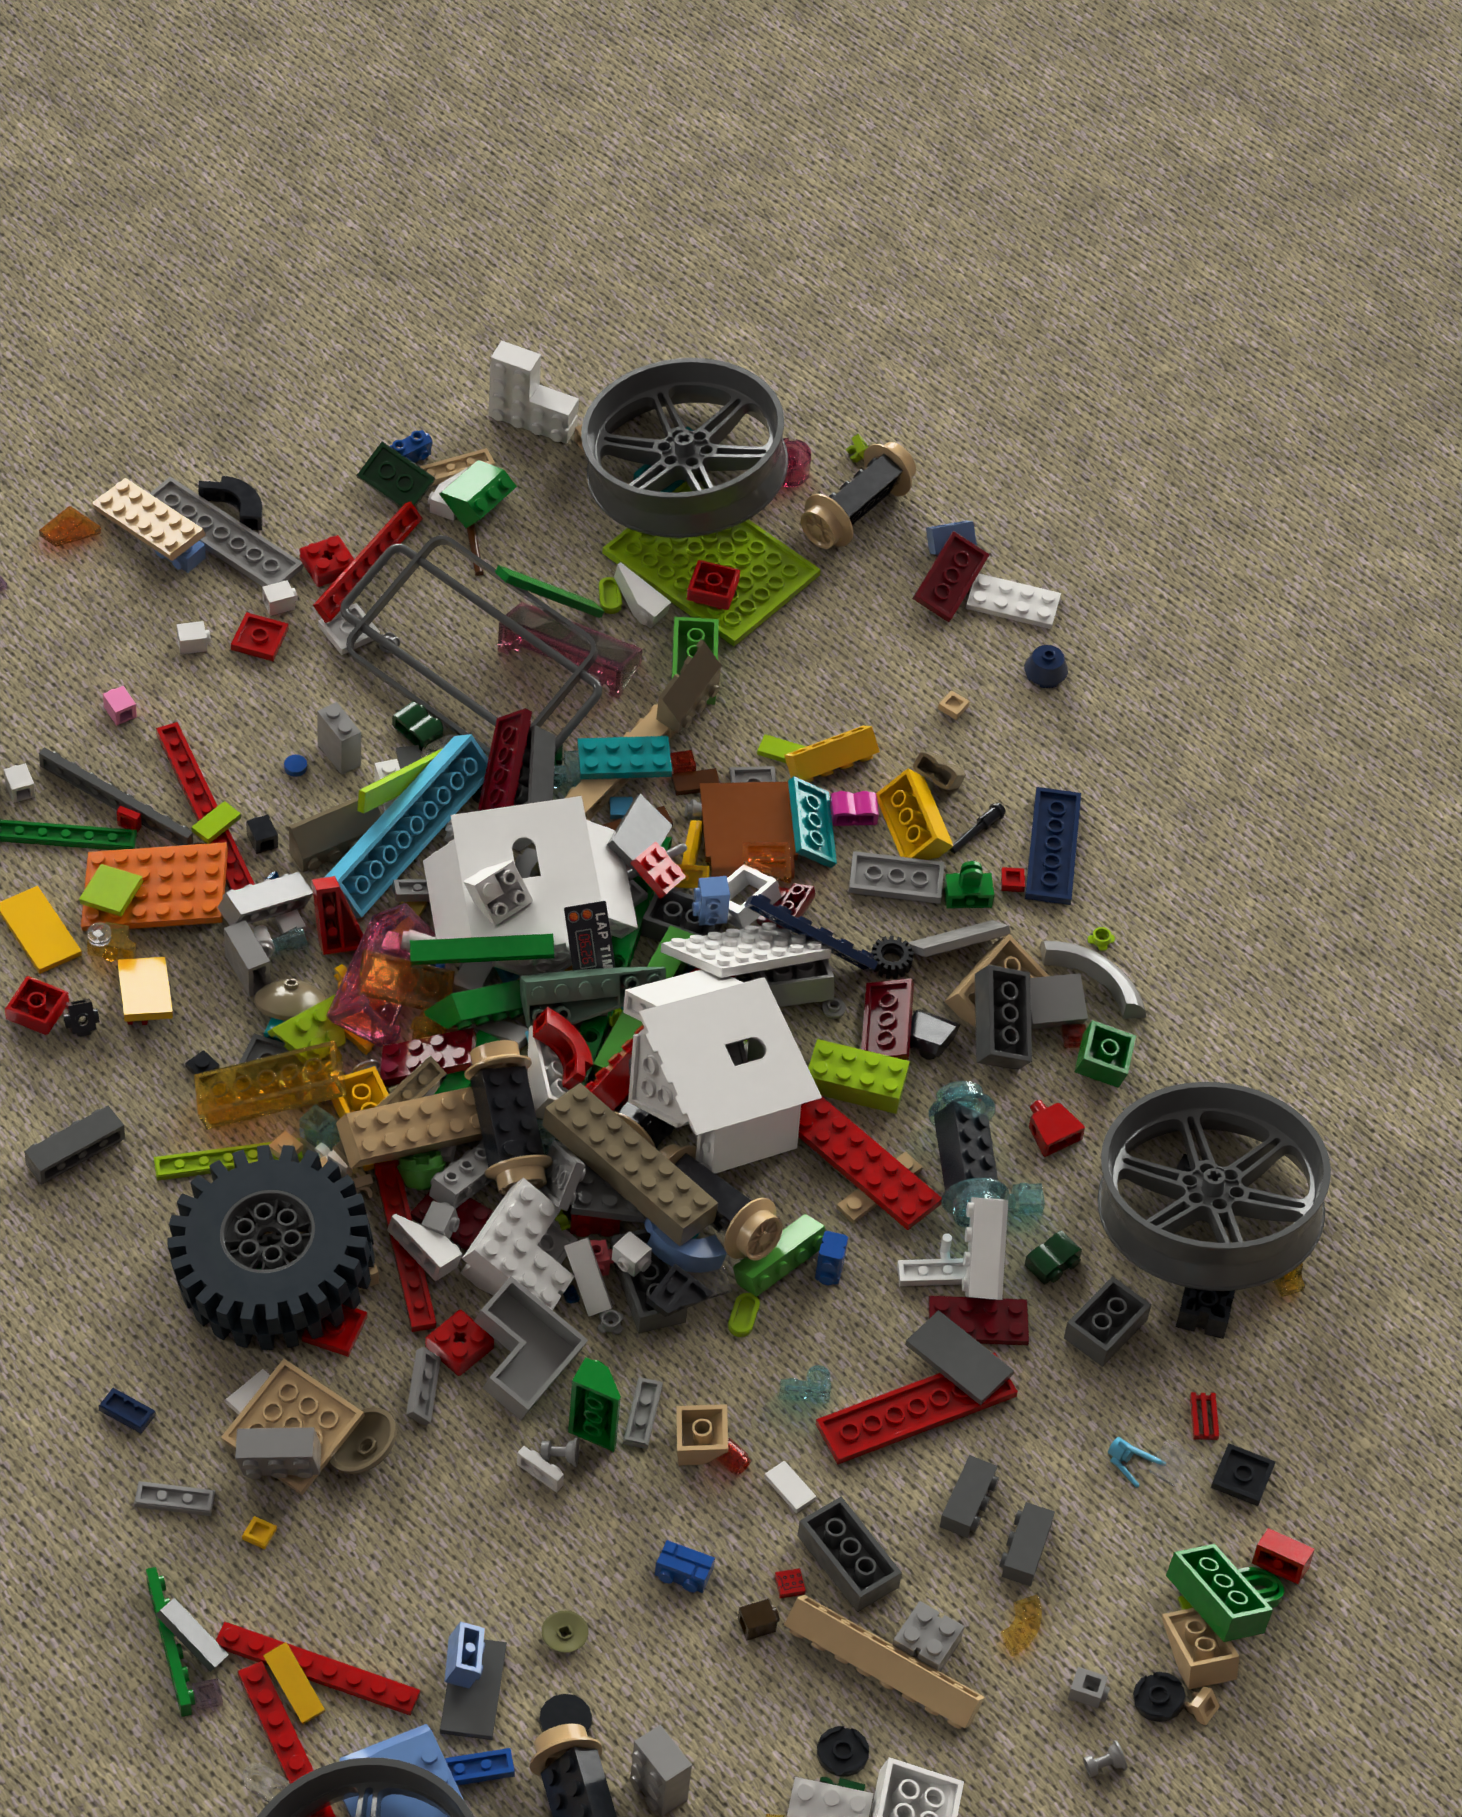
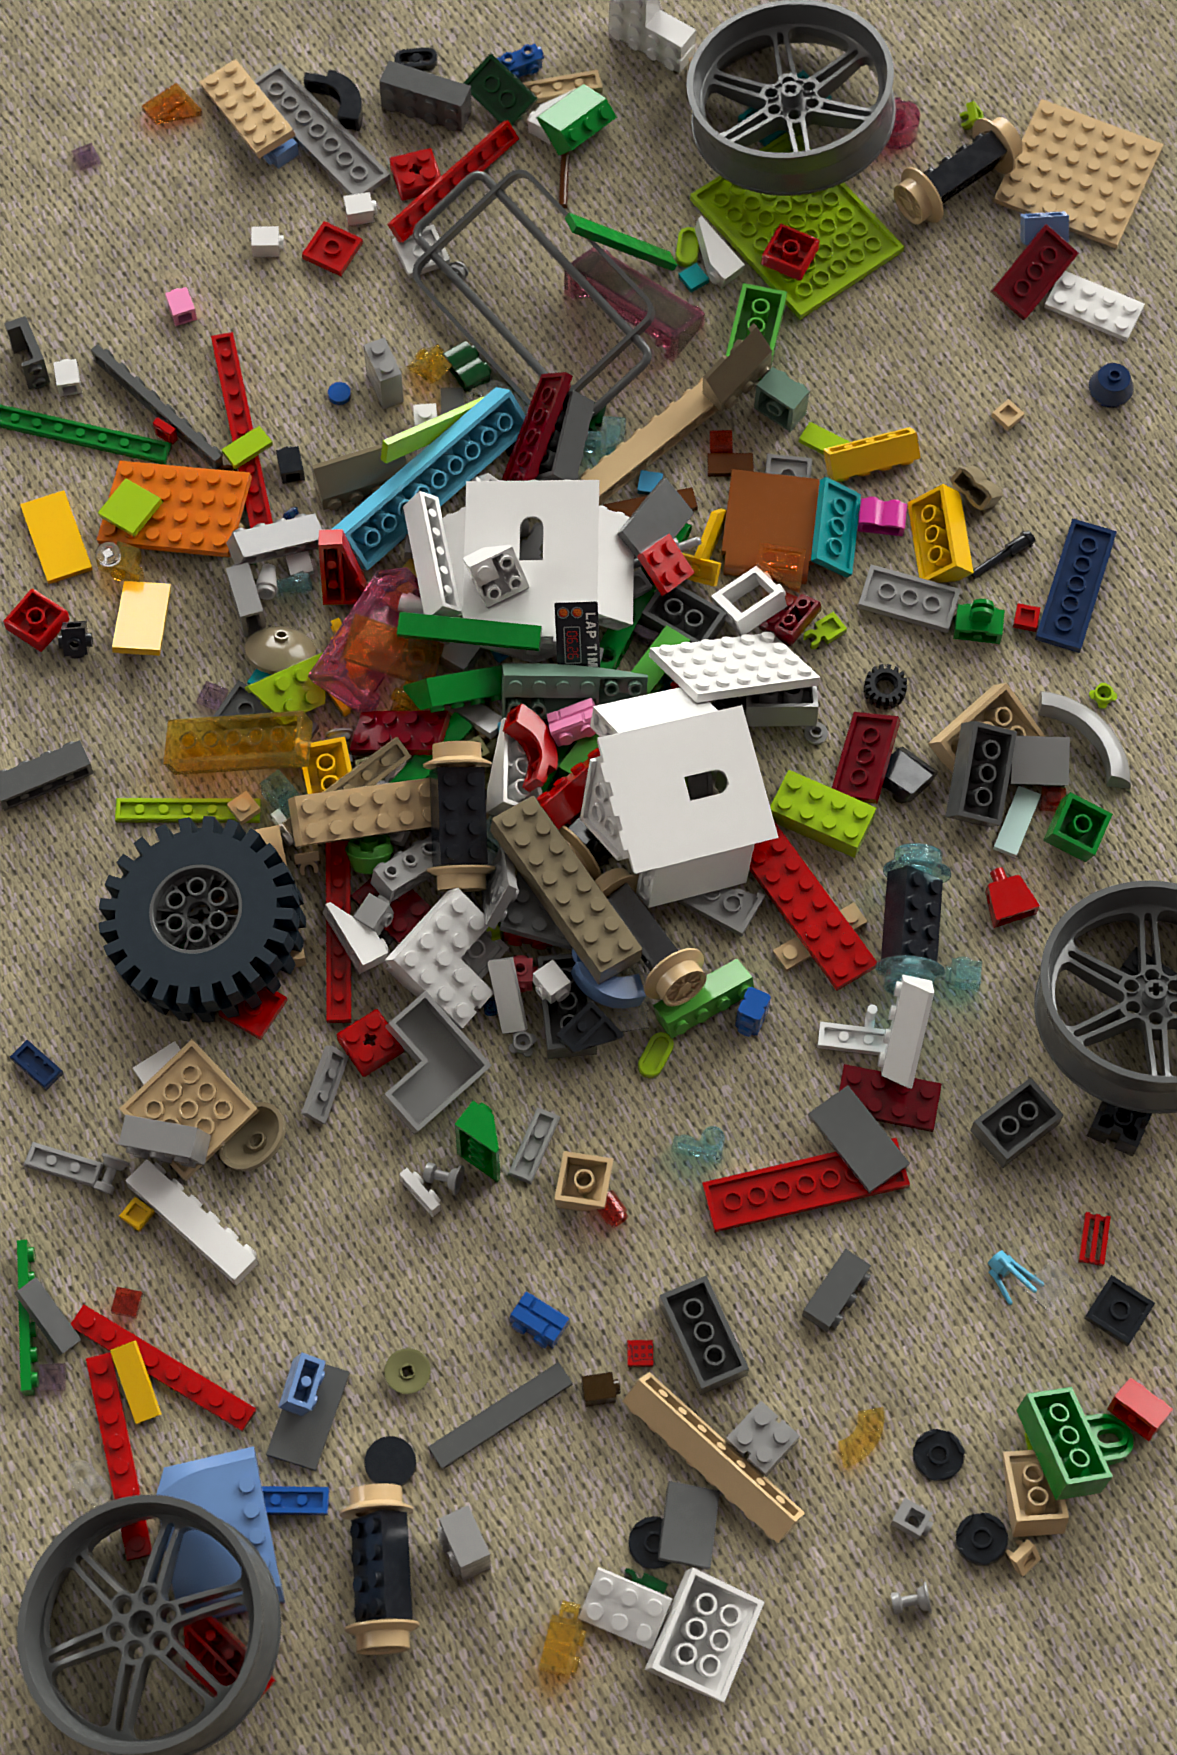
camera: 15 degrees right, 15 degrees up
black plate [185,1050,220,1082] -> none
teal plate [577,736,672,780] -> none
light grey plate [685,799,702,822] -> none
medium blue brick [692,876,730,925] -> none
dark blue plate [744,894,878,972] -> none
white tile [764,1461,816,1513] -> none
light grey tile [908,920,1010,957] -> none
dark grey brick [999,1502,1055,1586] -> none
dark green brick [1024,1230,1082,1285] -> none
none -> light grey piece [94,1153,130,1195]
none -> clear red plate [111,1287,143,1319]
none -> white brick [125,1159,258,1286]
none -> tile [196,681,229,711]
none -> dark grey brick [379,61,472,132]
none -> black plate [394,47,438,71]
none -> white brick [403,491,461,617]
none -> clear yellow brick [407,344,452,384]
none -> dark grey tile [428,1362,573,1470]
none -> bright pink brick [547,698,596,747]
none -> tile [633,624,659,648]
none -> dark grey tile [657,1481,720,1570]
none -> teal tile [678,263,709,293]
none -> light grey wing [678,888,766,937]
none -> sand green brick [754,367,810,432]
none -> lime plate [803,611,847,650]
none -> black tile [913,1429,964,1481]
none -> tan plate [993,99,1164,249]
none -> light aqua tile [993,786,1041,858]

